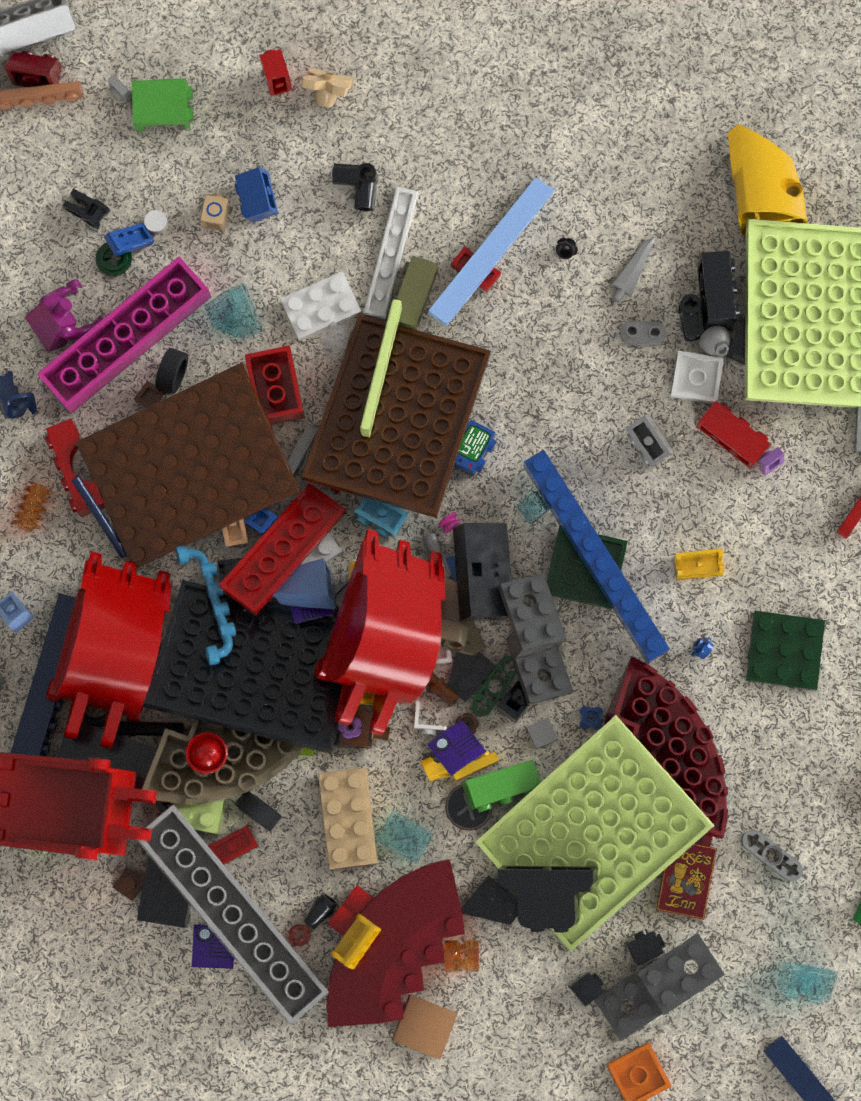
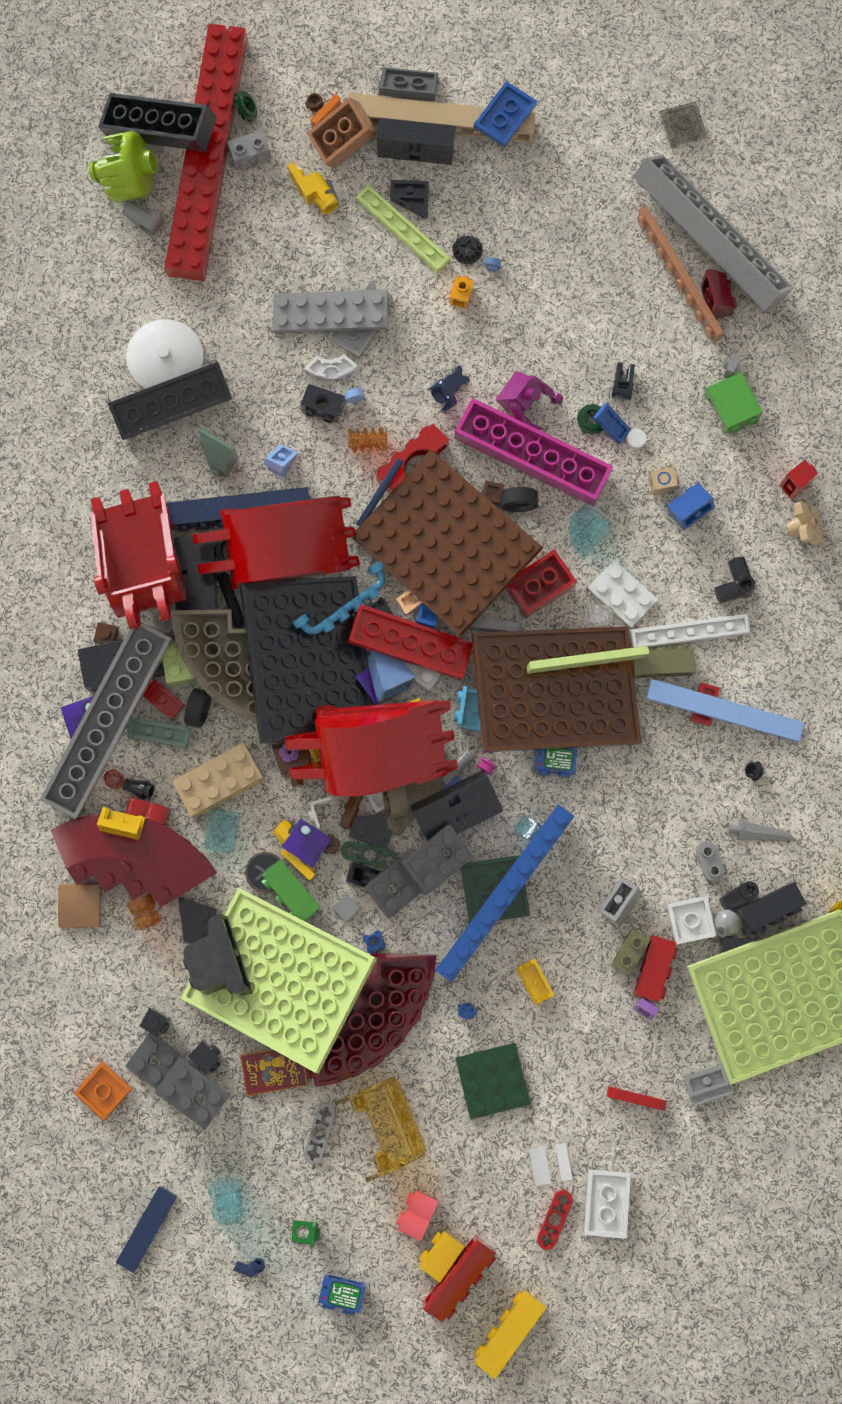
camera: 65 degrees right, 0 degrees up
red hat [185,732,228,774] -> none
none -> sand green plate [127,718,191,748]
none -> clear yellow windscreen [335,1077,425,1182]
none -> olive brick [610,929,650,976]

